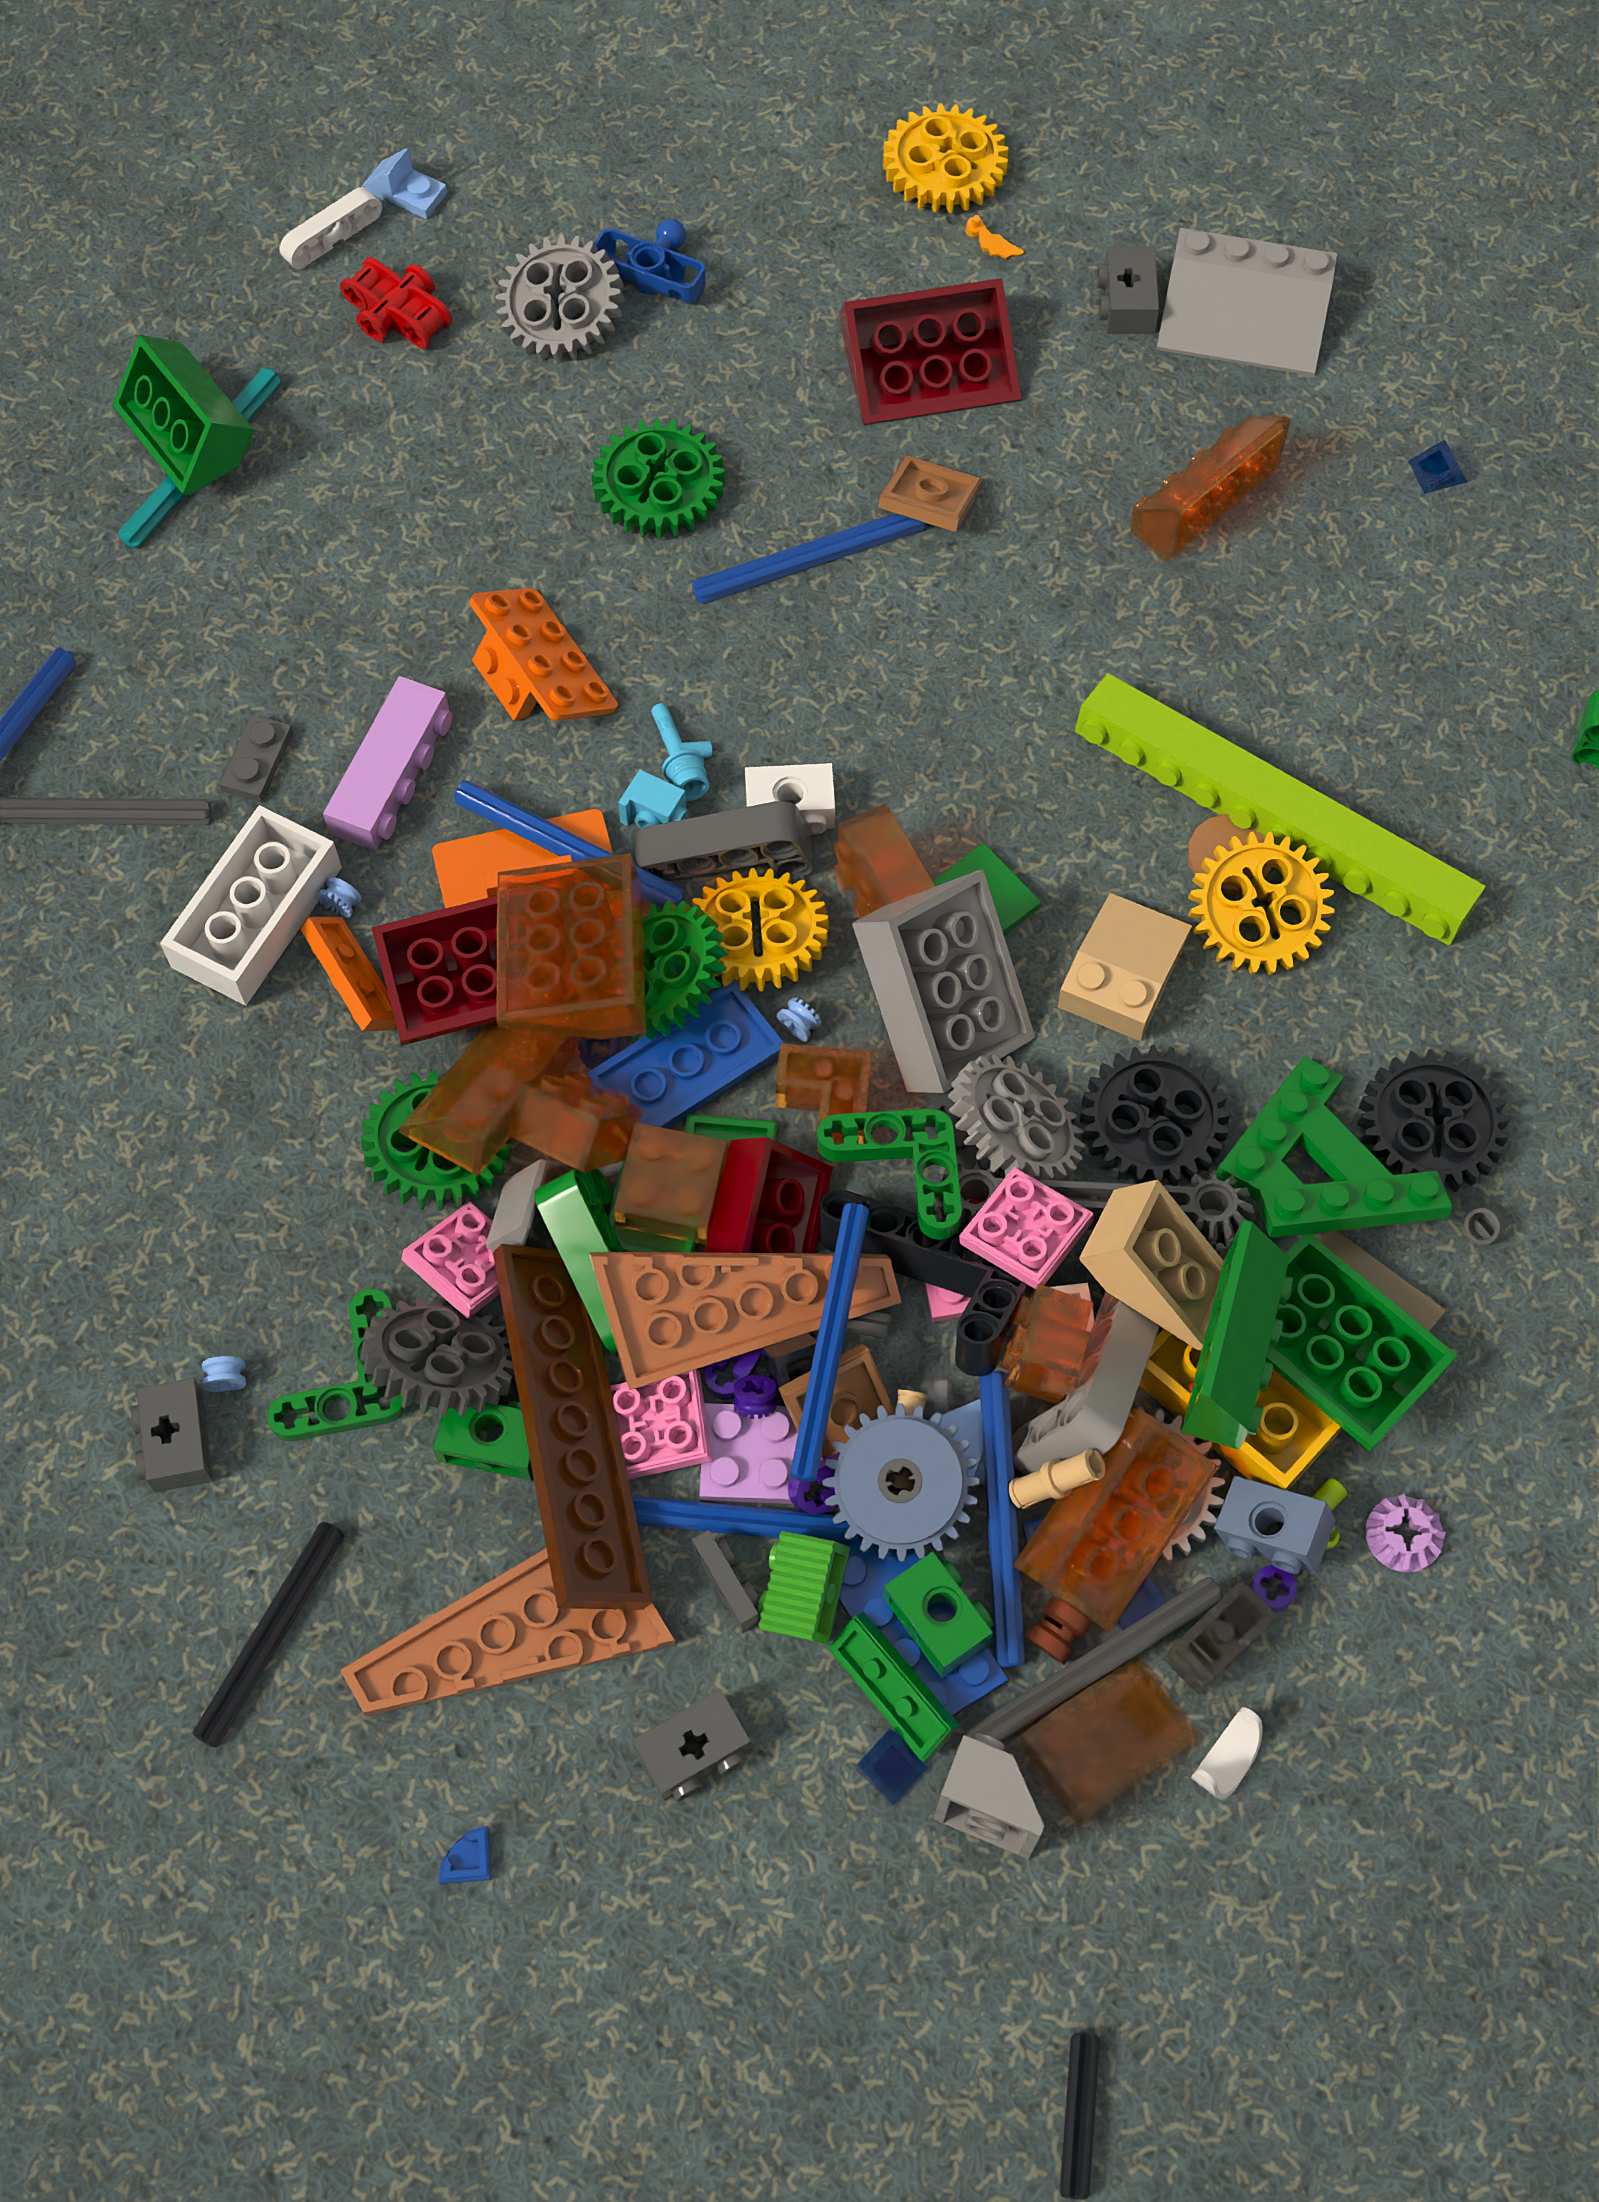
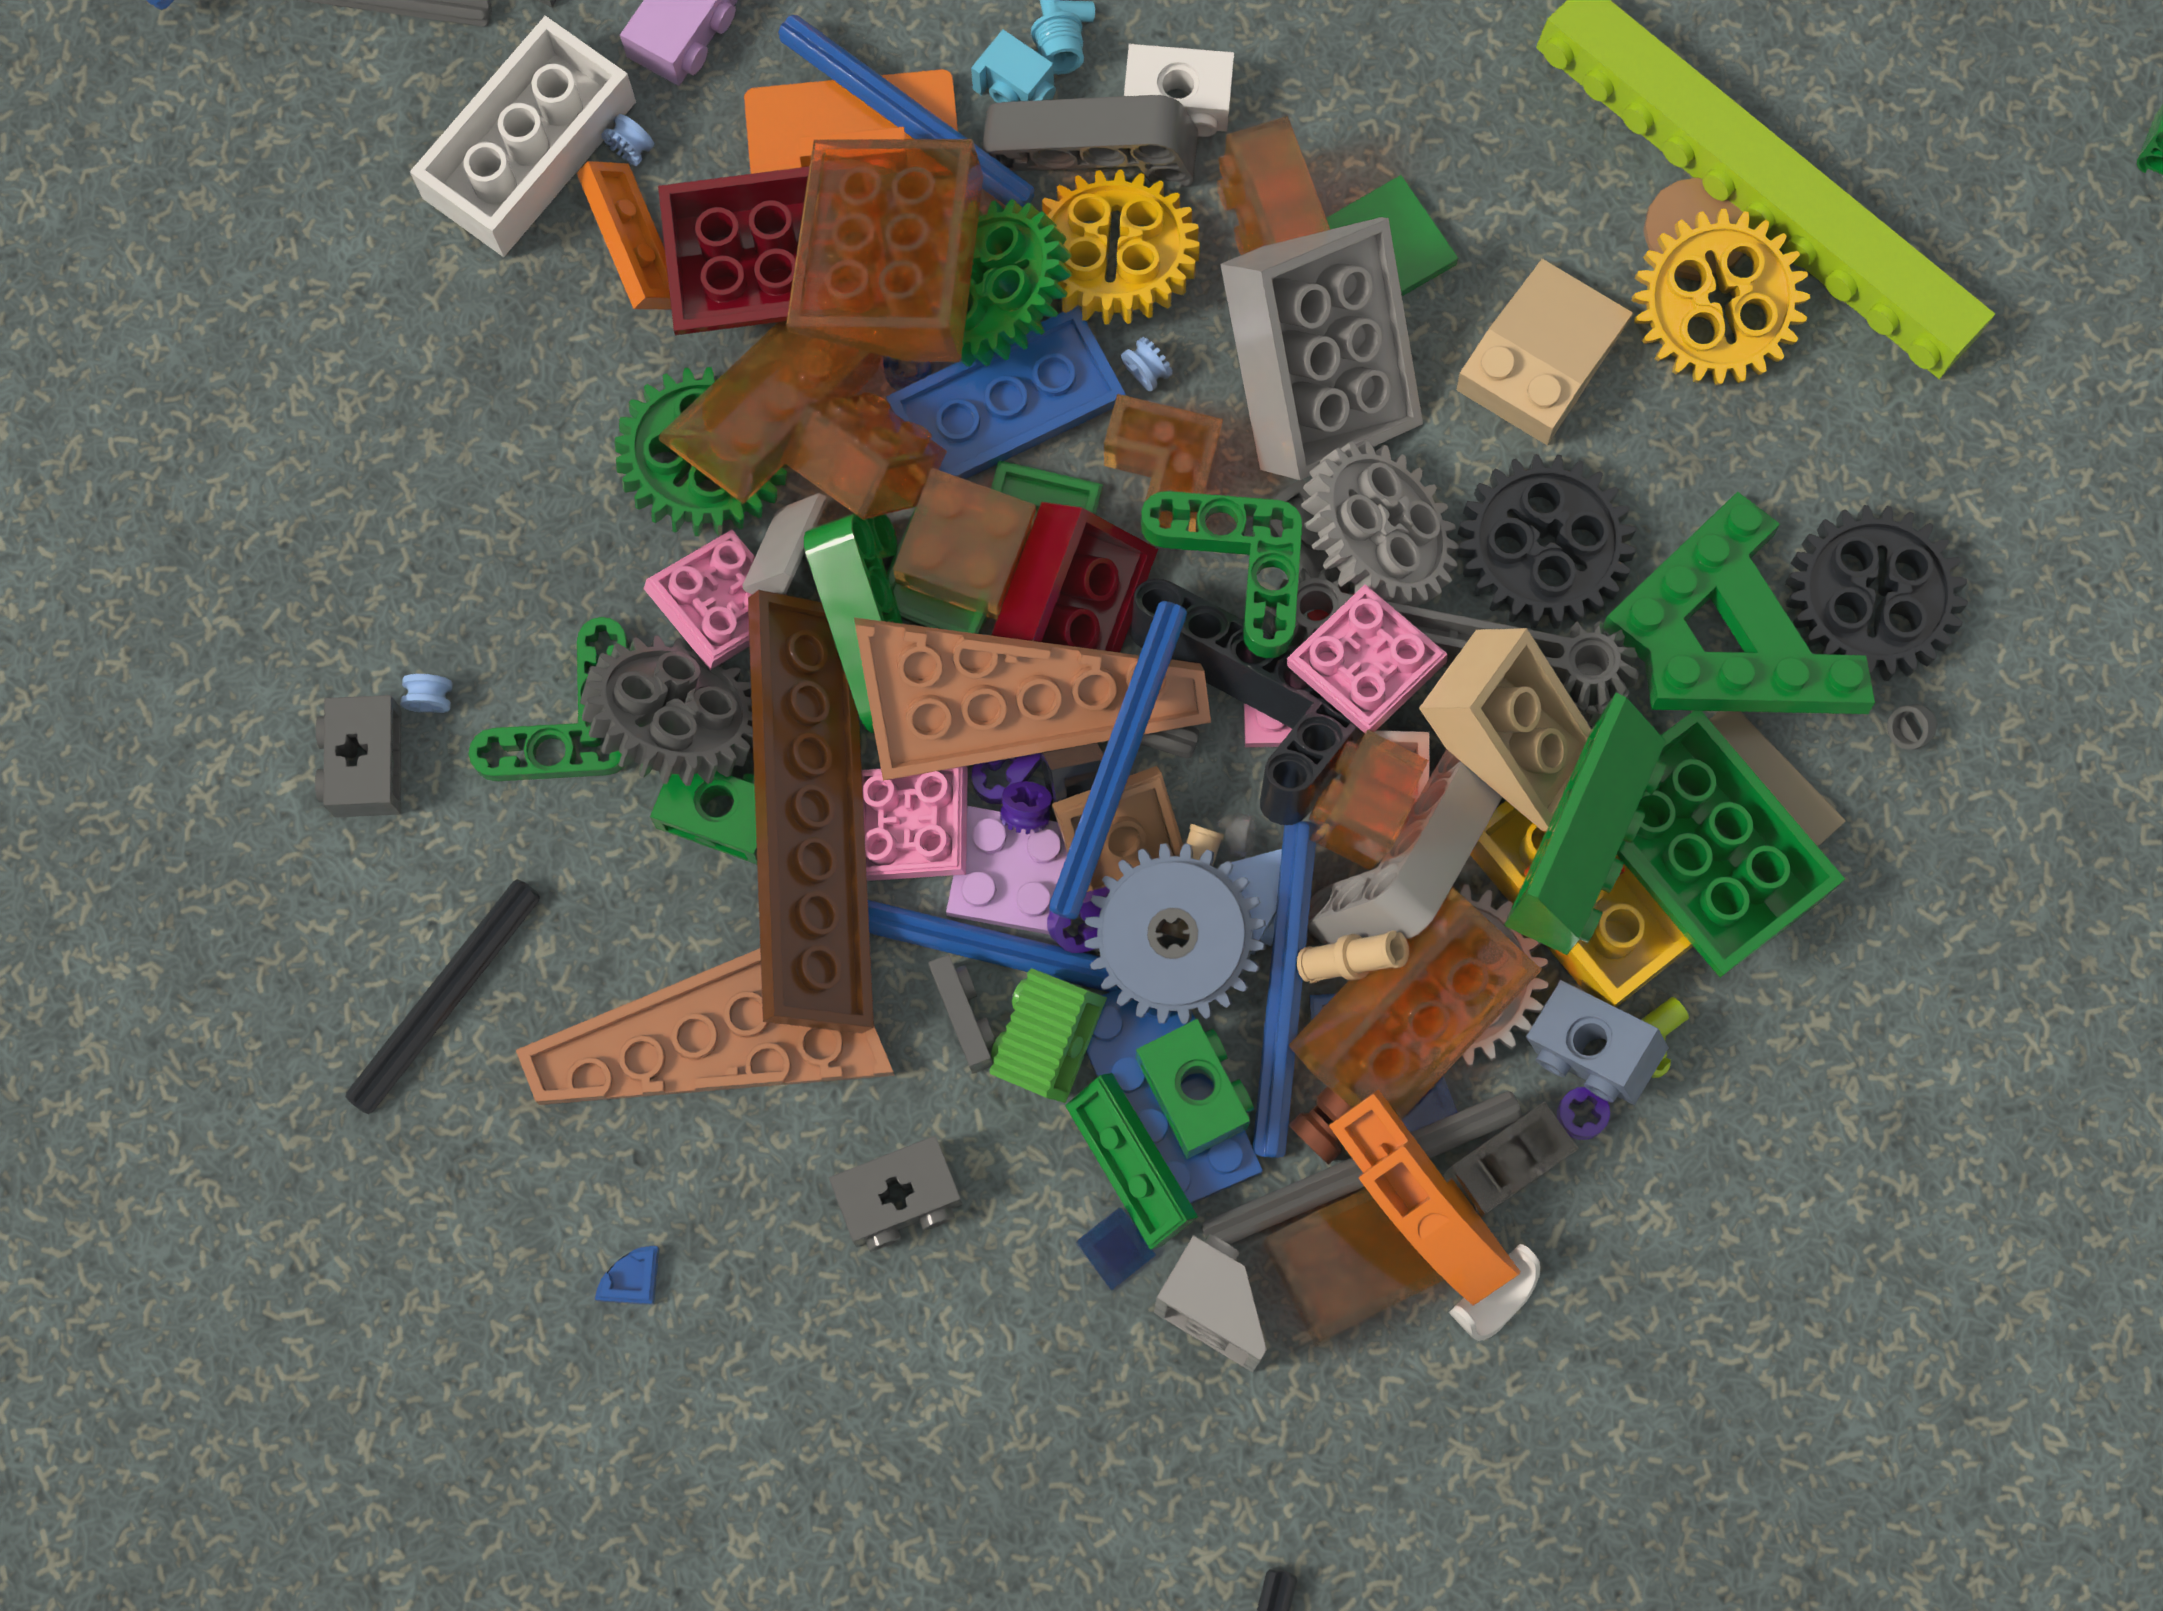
camera: 10 degrees right, 10 degrees up
lavender gear [1365,1493,1446,1572] -> none
none -> orange slope [1329,1089,1521,1306]

